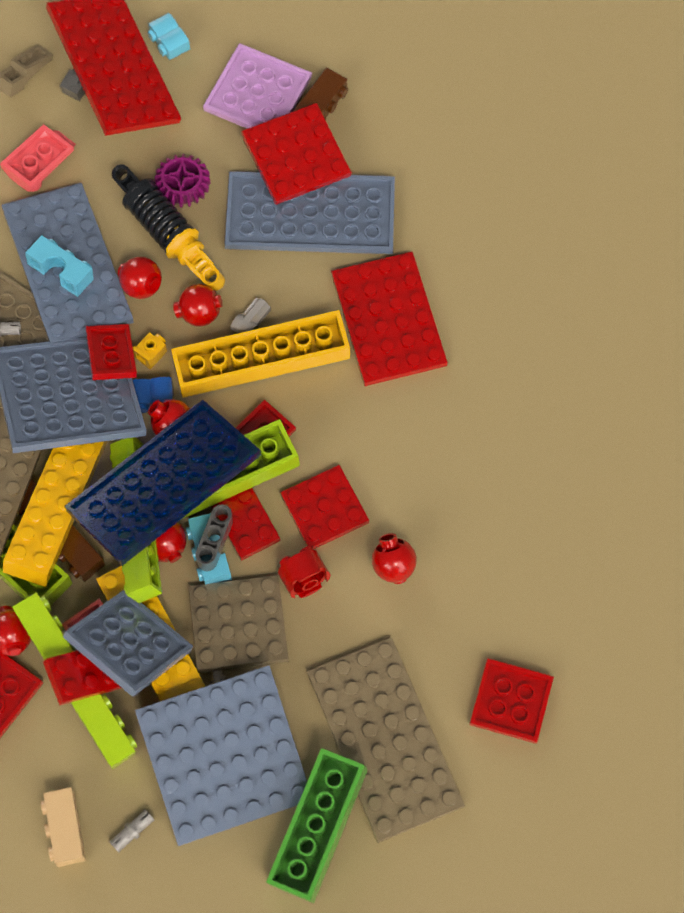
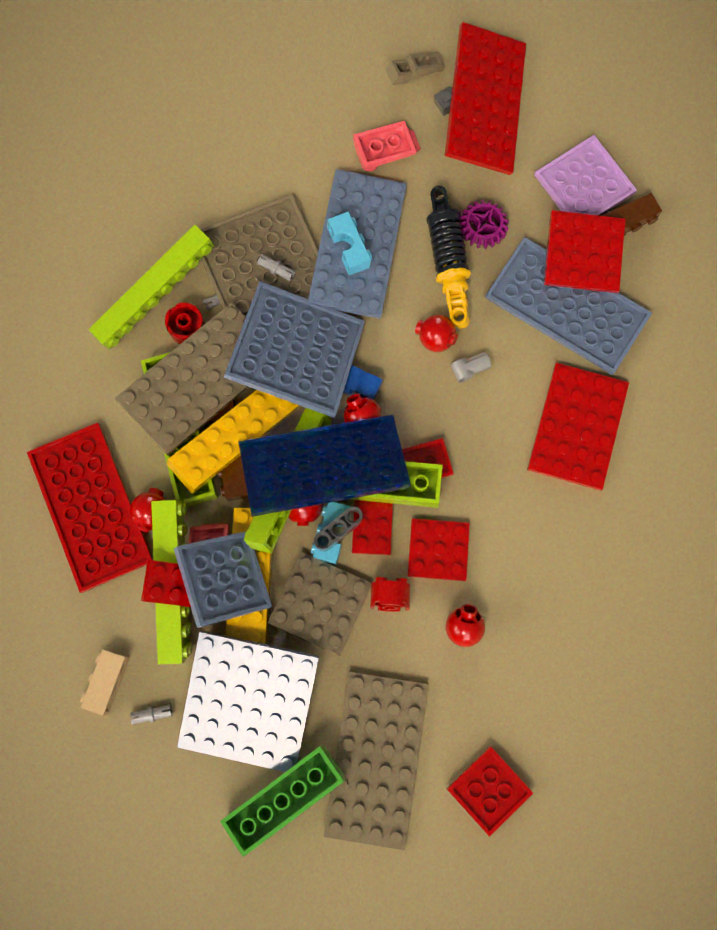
camera: 35 degrees right, 10 degrees up
red plate [86,324,137,380] -> none
red brick [117,257,162,299] -> none
yellow brick [133,332,167,370] -> none
medium azure brick [147,13,190,60] -> none
yellow brick [171,310,350,398] -> none

